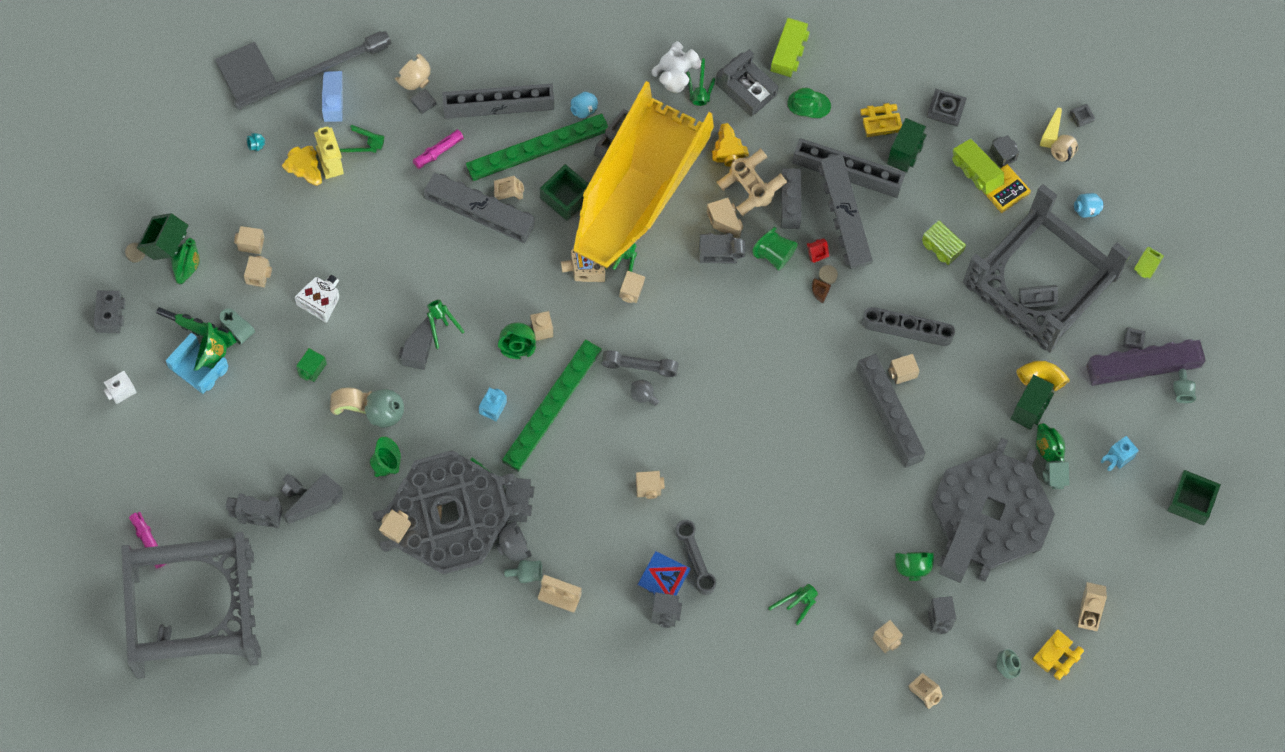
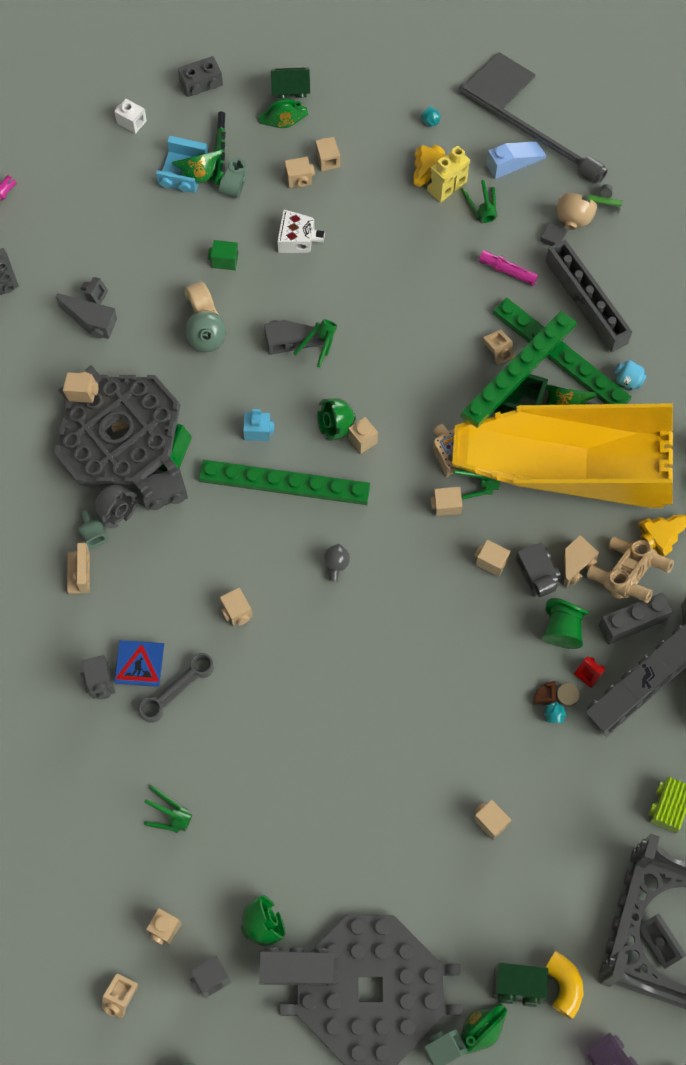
camera: 70 degrees right, 0 degrees up
dark tan tile [125,243,145,263] -> none
dark grey hips [225,493,283,528] -> none
green piece [370,437,401,477] -> none
dark grey brick [424,172,535,244] -> none
dark grey piece [601,350,679,377] -> none
dark grey brick [856,353,926,468] -> none
dark grey beam [862,307,955,346] -> none
none -> green plate [460,311,577,428]
none -> tan brick [475,540,511,577]
none -> teal plate [543,702,566,723]
none -> green hat [546,384,597,405]
none -> piece [587,184,622,215]

